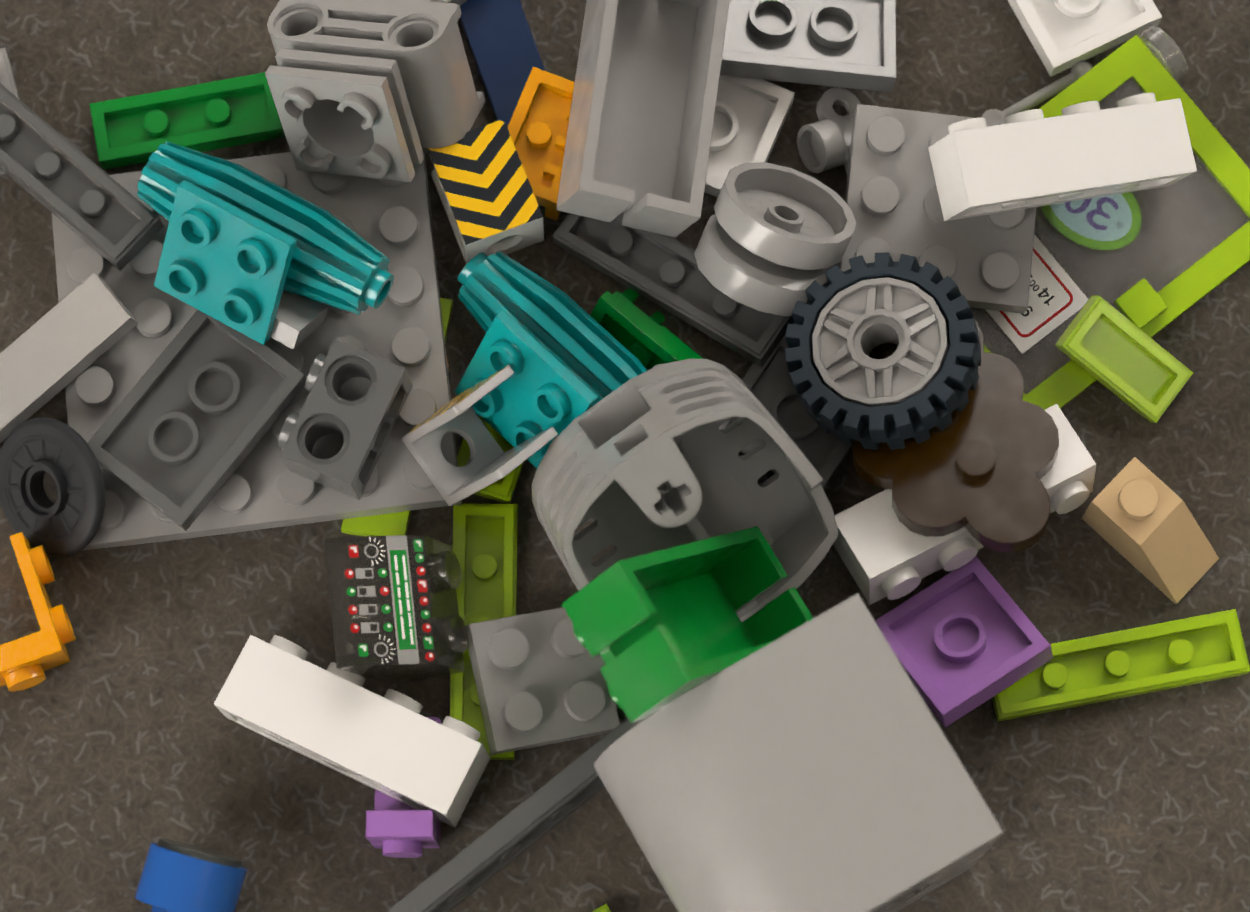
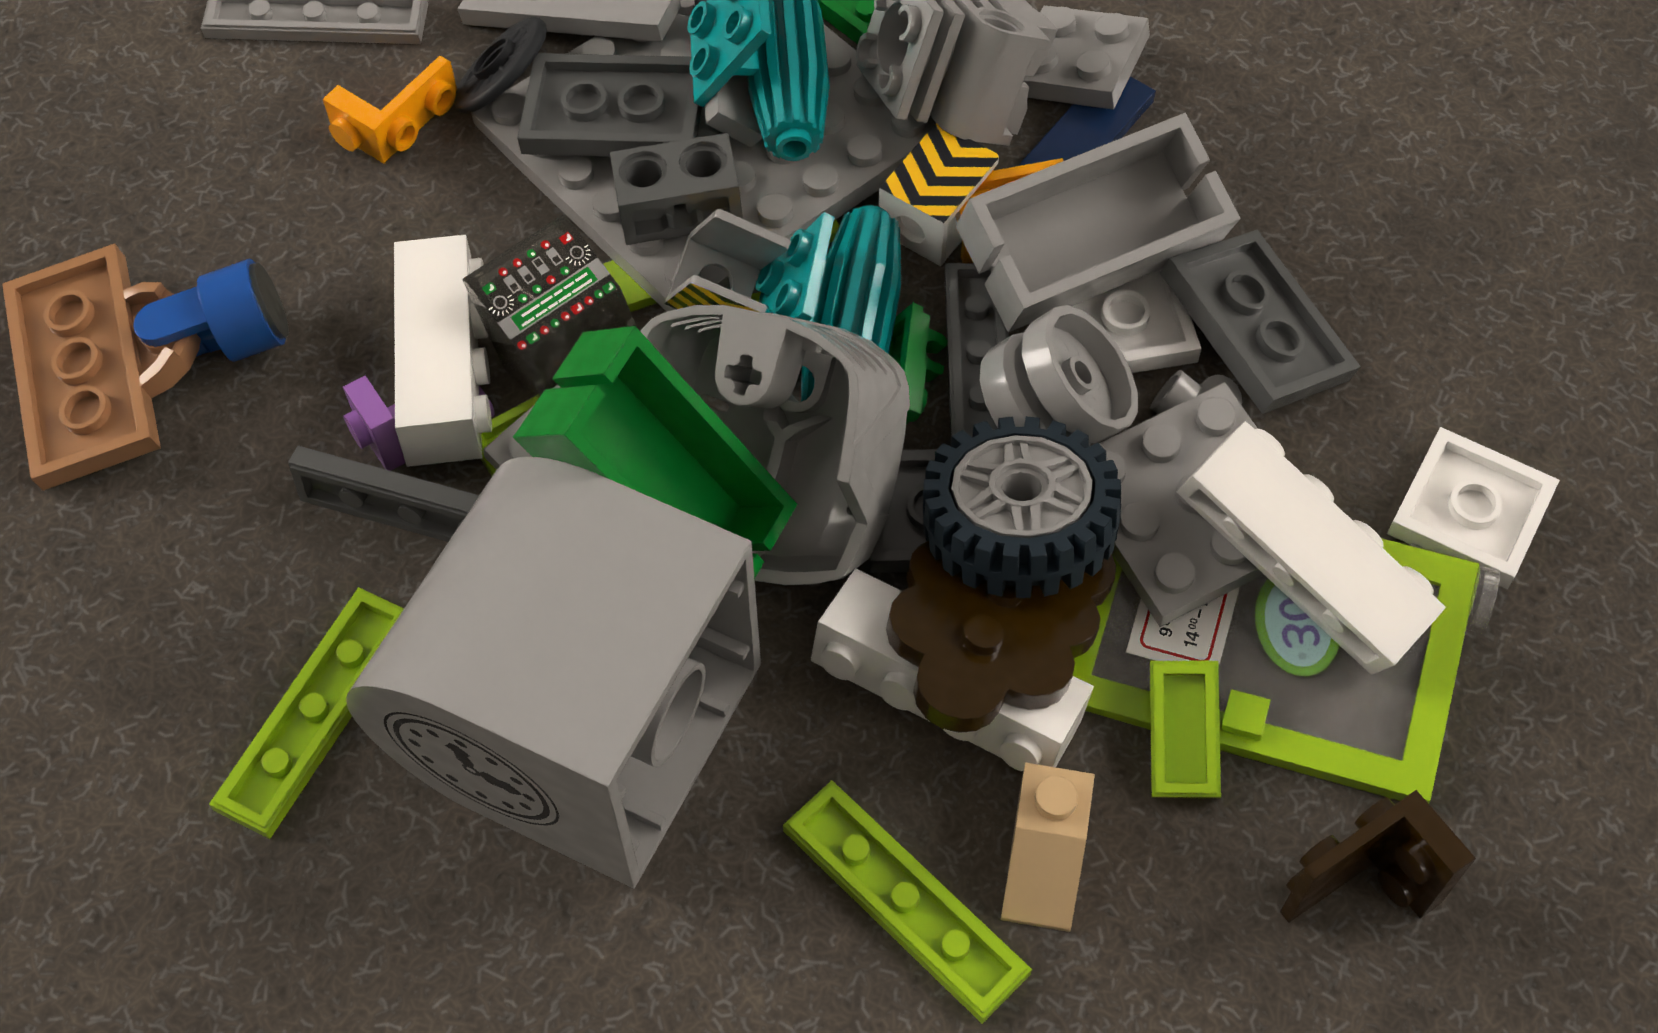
camera: 60 degrees right, 15 degrees down
medium lavender plate [875,557,1053,727] -> none

